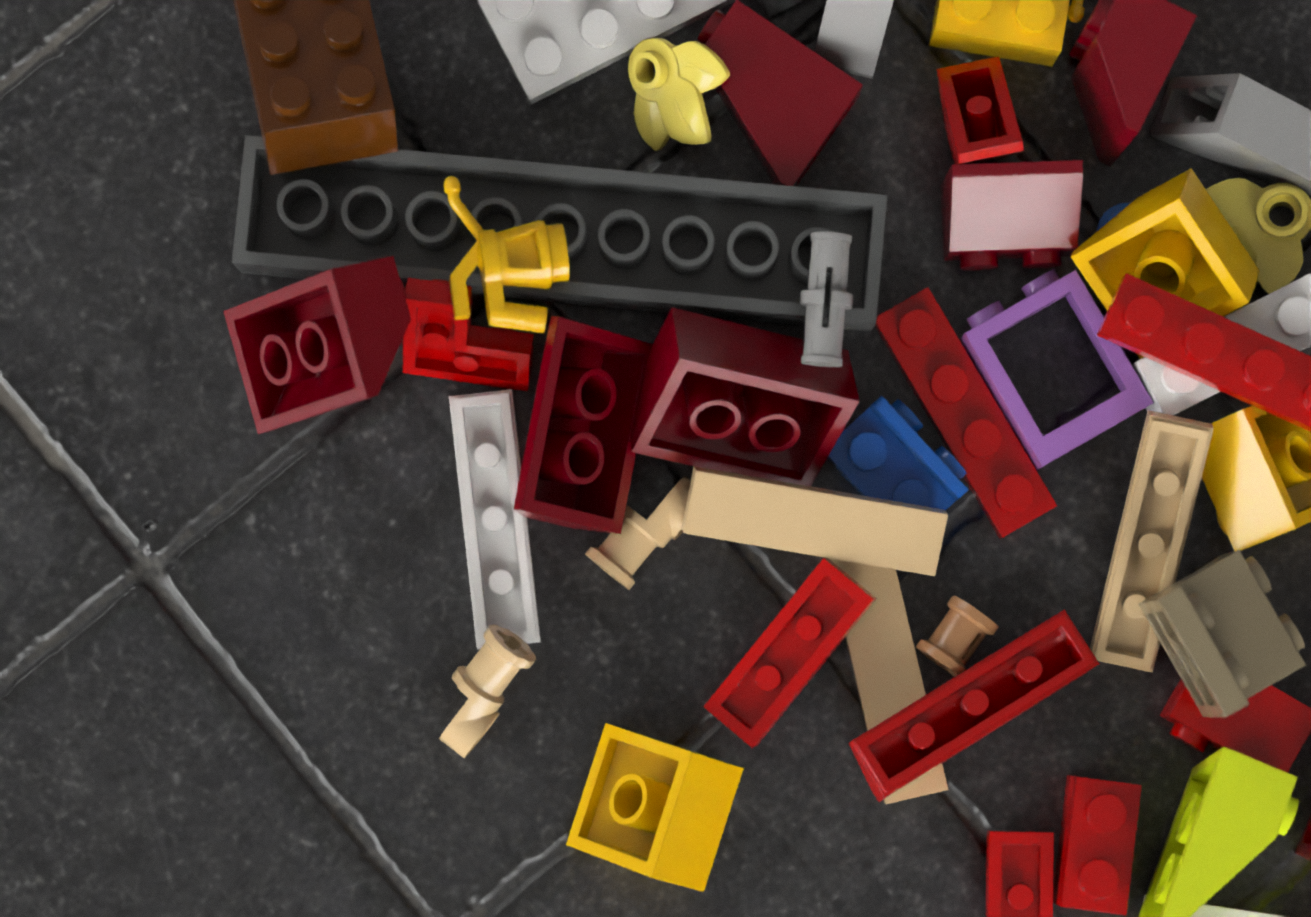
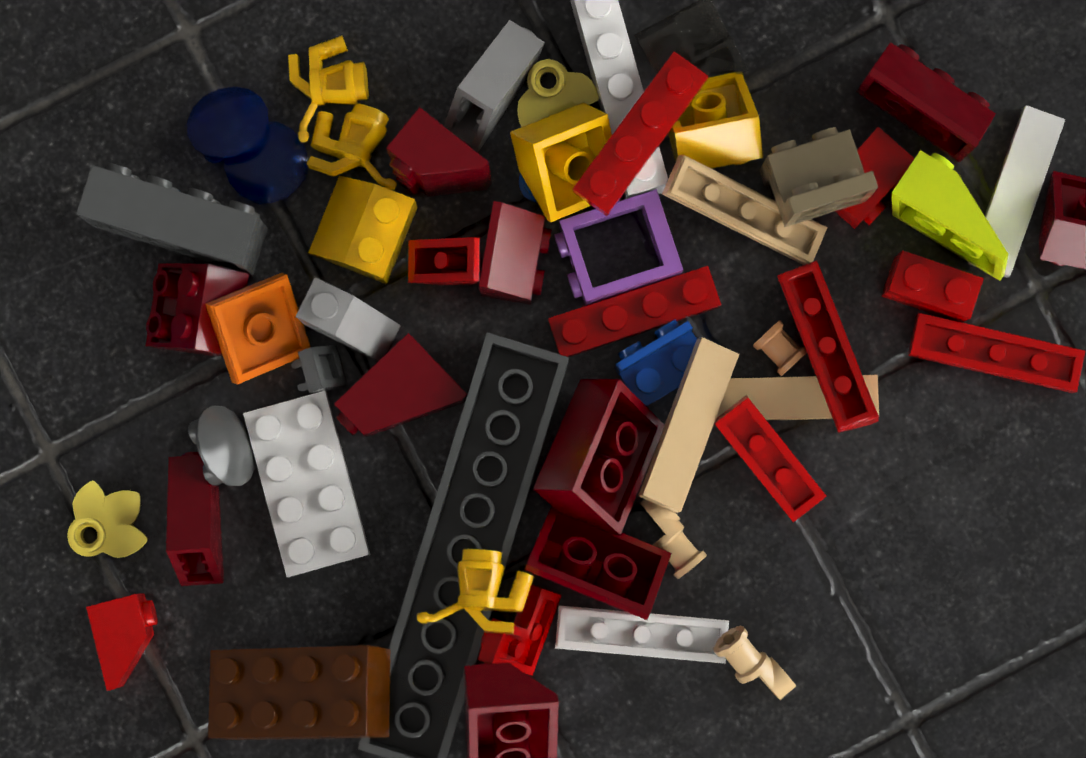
camera: 80 degrees left, 0 degrees up
yellow slope [566,723,744,892] -> none
light yellow plate [628,38,730,151] -> none
light grey pin [800,232,853,367] -> none

